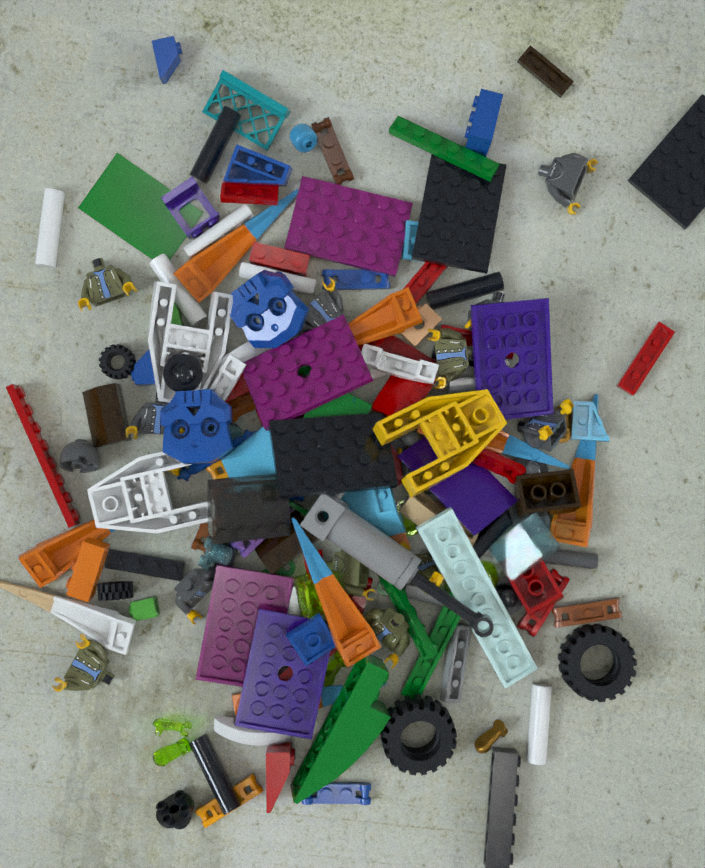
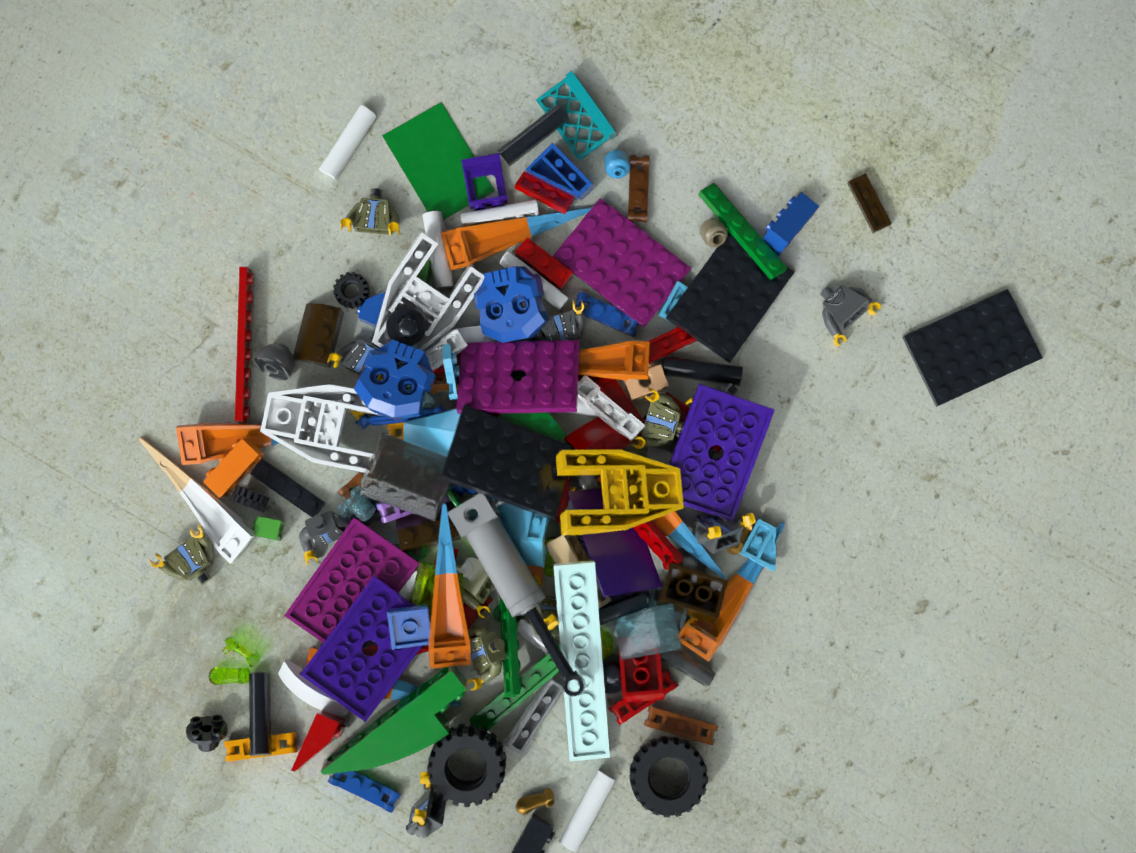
camera: 30 degrees right, 5 degrees down
blue slope [152,36,183,84] -> none
clear neon green piece [323,651,346,687] -> none
red plate [616,322,675,396] -> none
none -> dark grey torso [406,771,446,838]
none -> medium azure wing [443,344,460,400]
none -> dark tan head [700,218,728,247]

